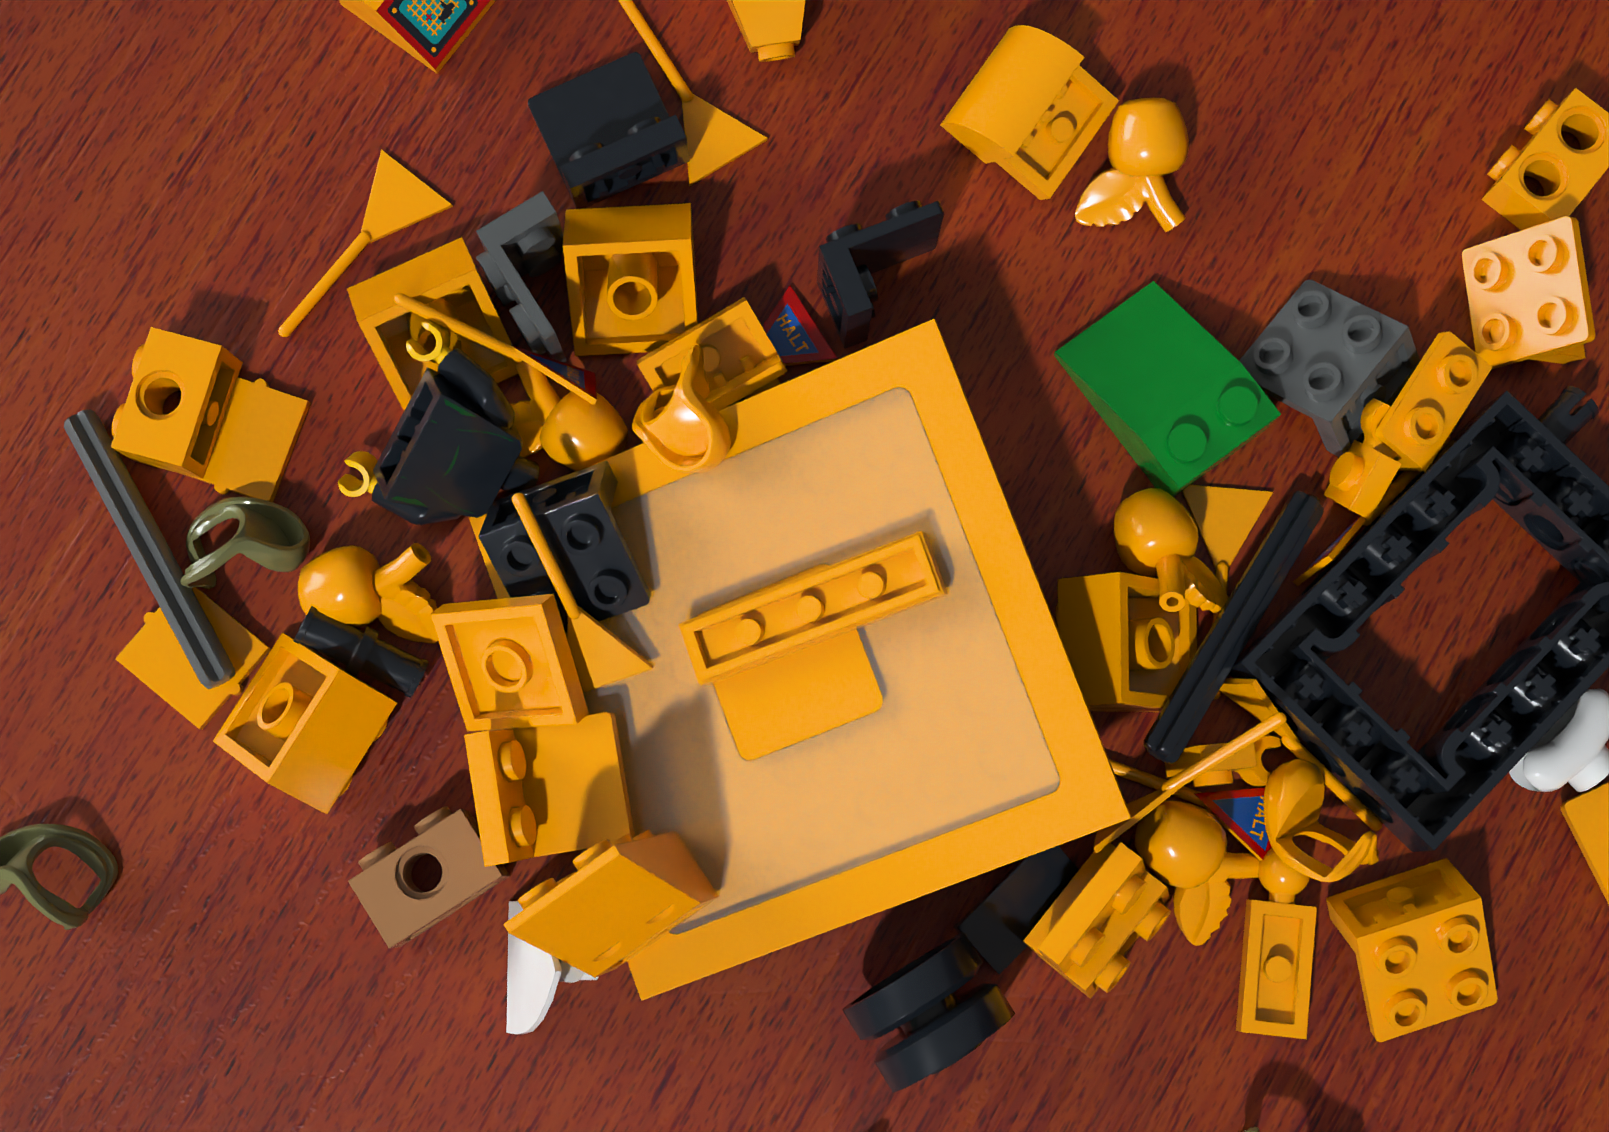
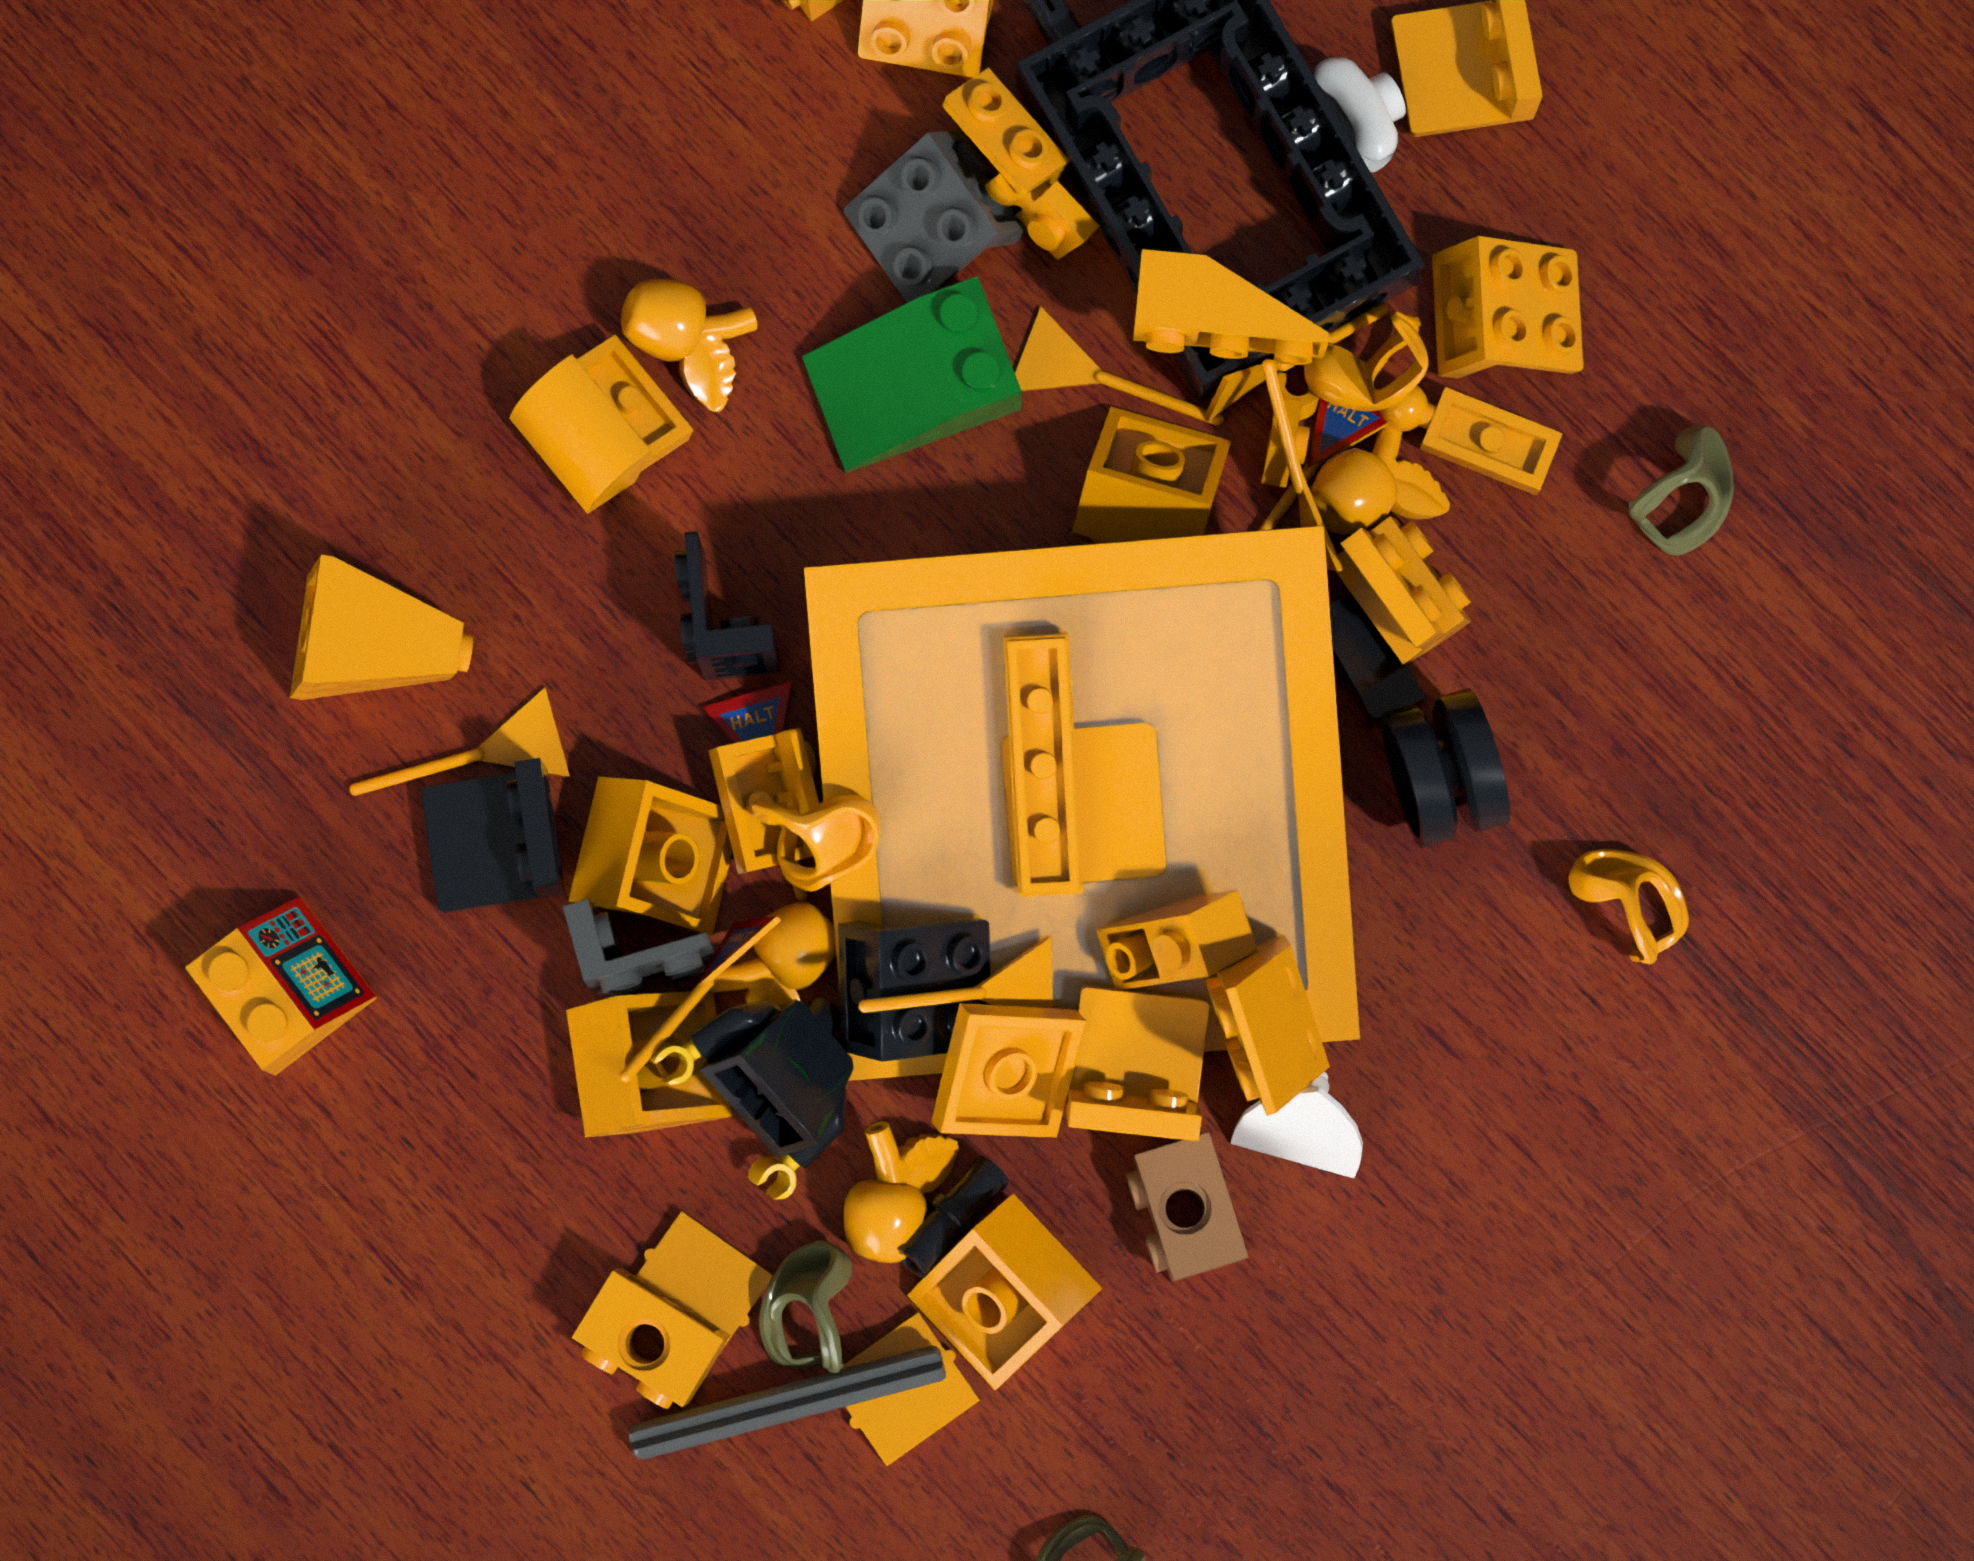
camera: 70 degrees left, 0 degrees up
light orange piece [278,149,453,337] -> none
light orange piece [1114,488,1229,613] -> none
black axle [1143,490,1324,764] -> none
light orange piece [1293,436,1450,586] -> none
none -> light orange slope [1096,889,1258,990]
none -> light orange slope [1133,249,1329,365]

